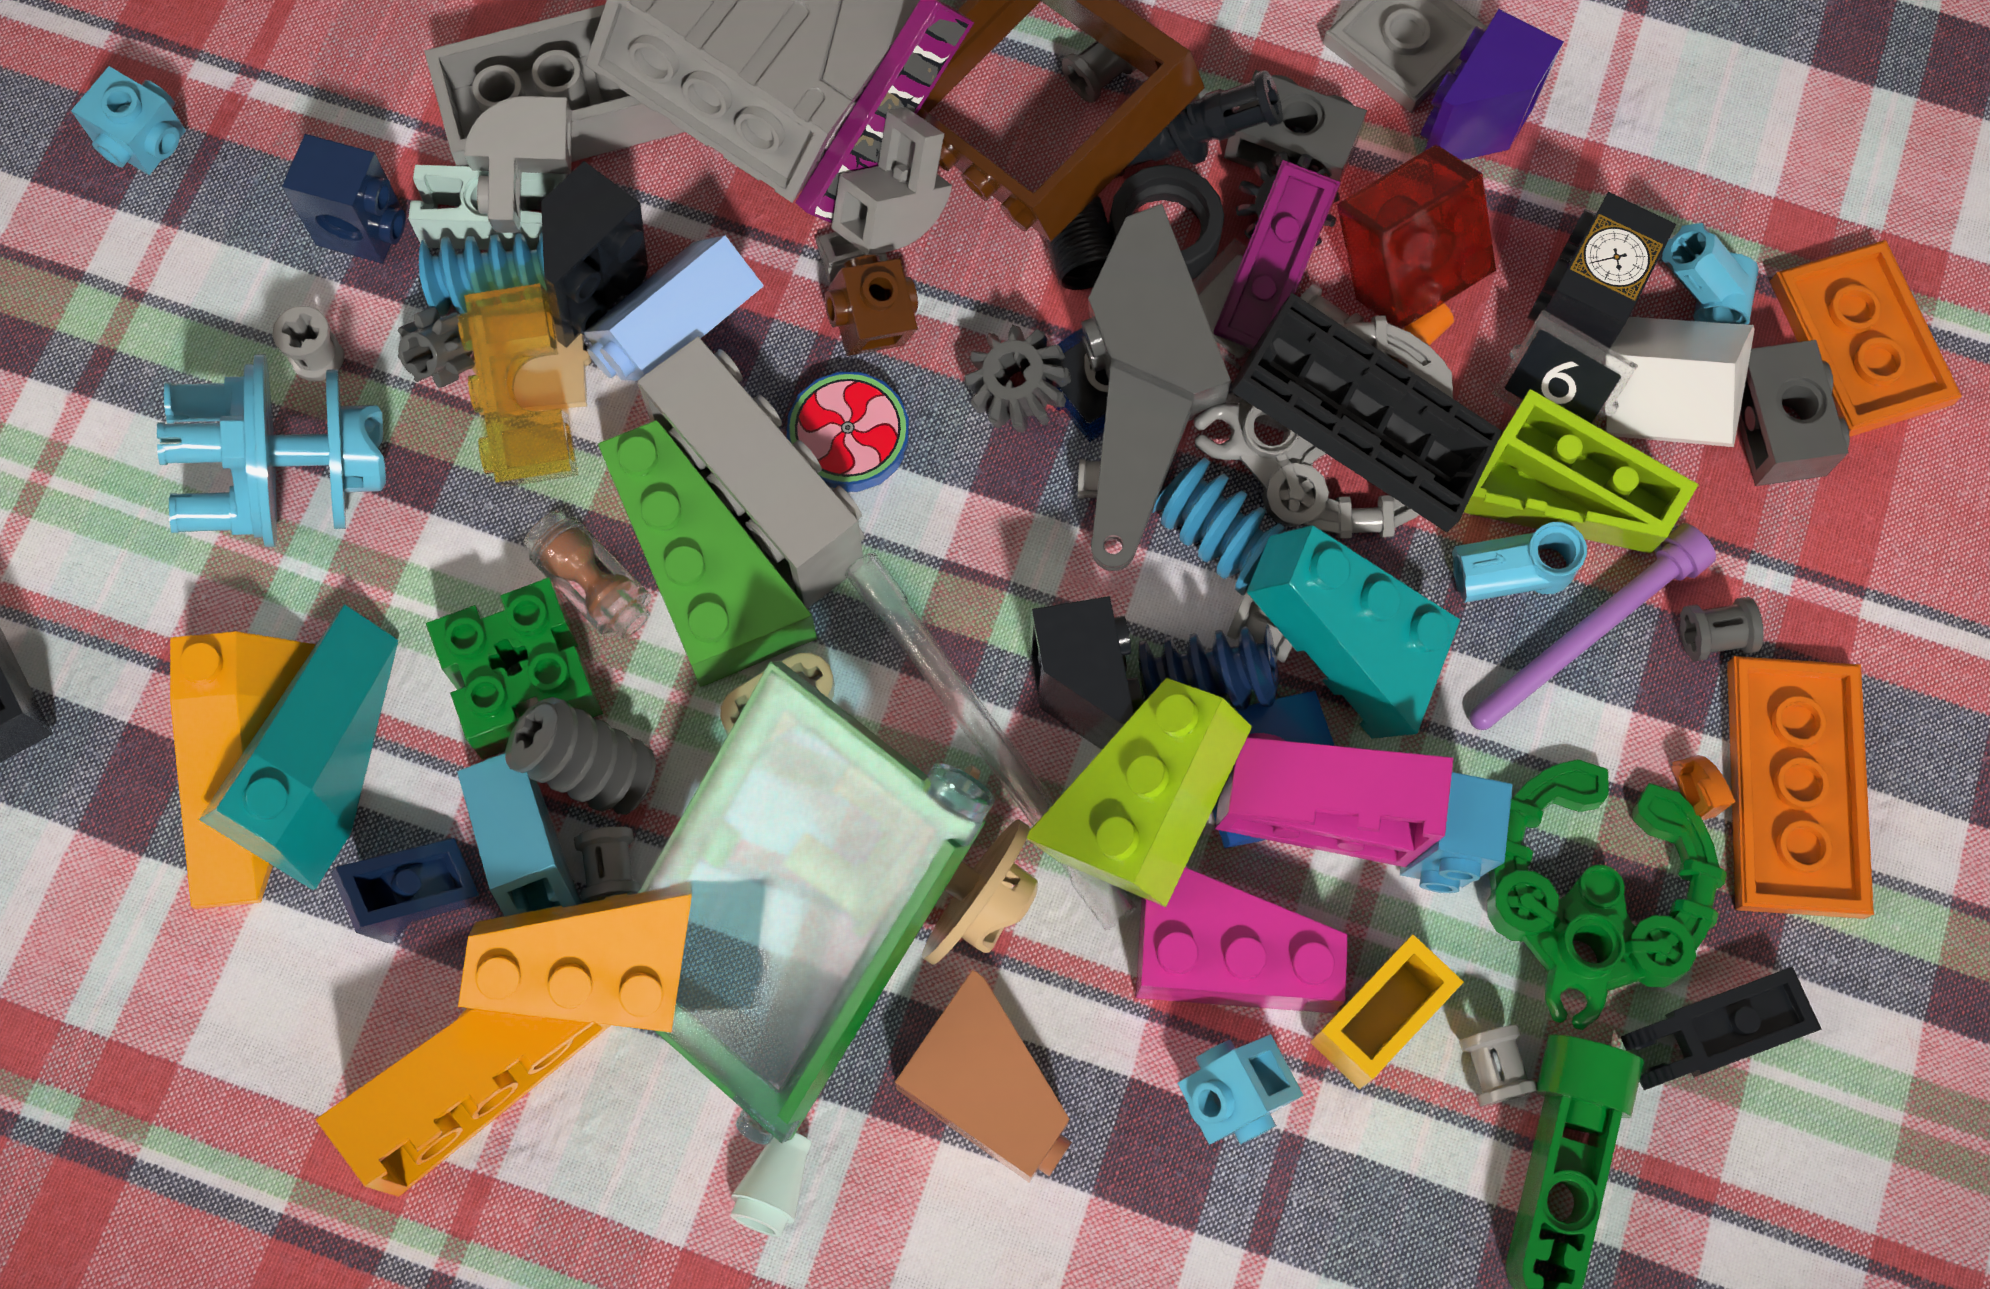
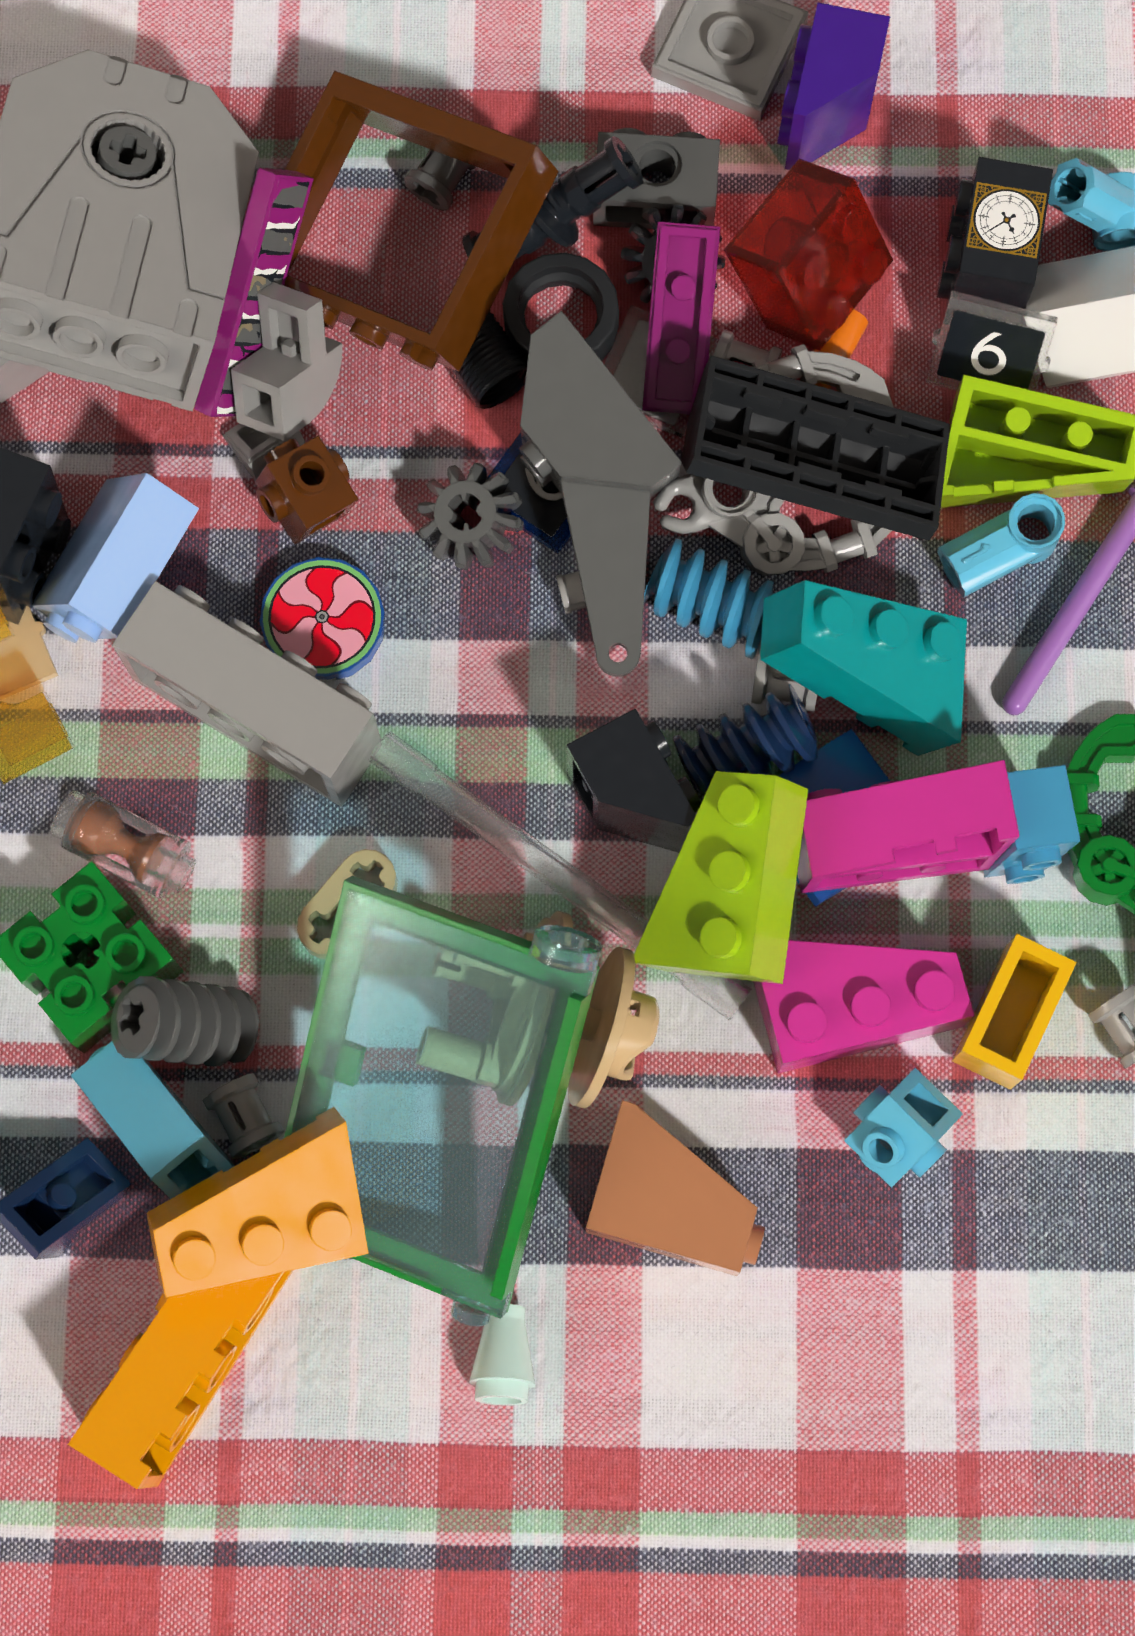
camera: 15 degrees left, 5 degrees up
bright green wedge [598,420,817,688] -> none

